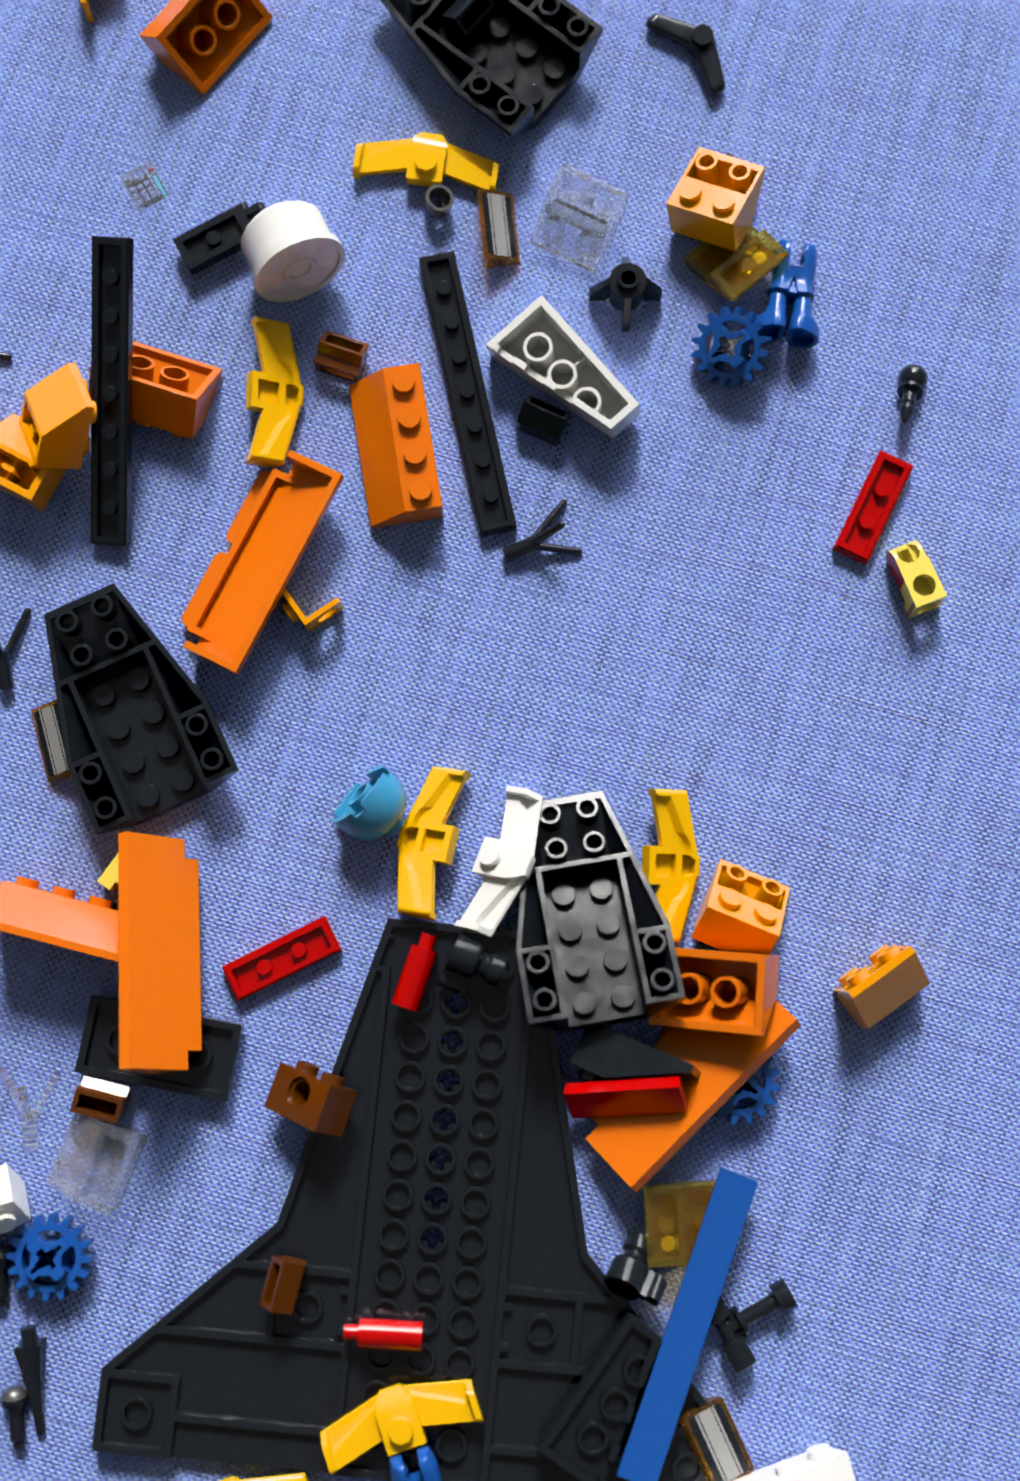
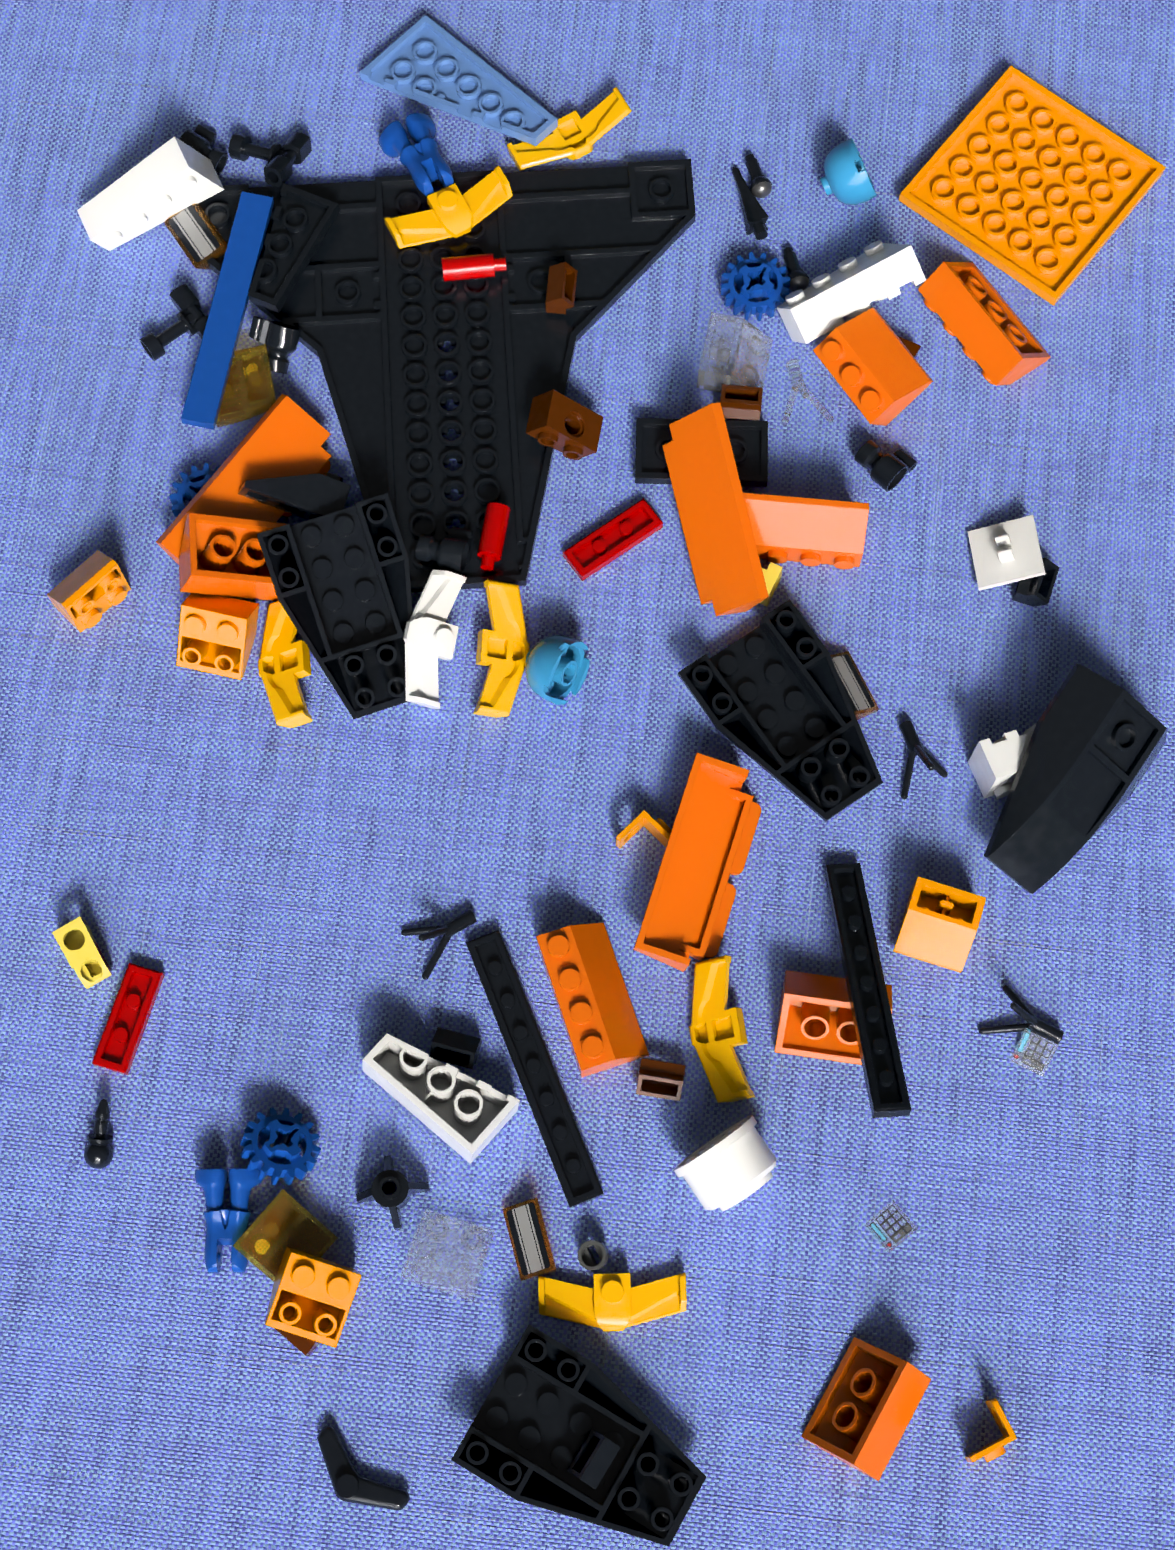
camera: 175 degrees right, 10 degrees down
light orange slope [19,363,97,469] -> none
black hinge [173,202,266,275] -> none
red tile [564,1076,688,1118] -> none

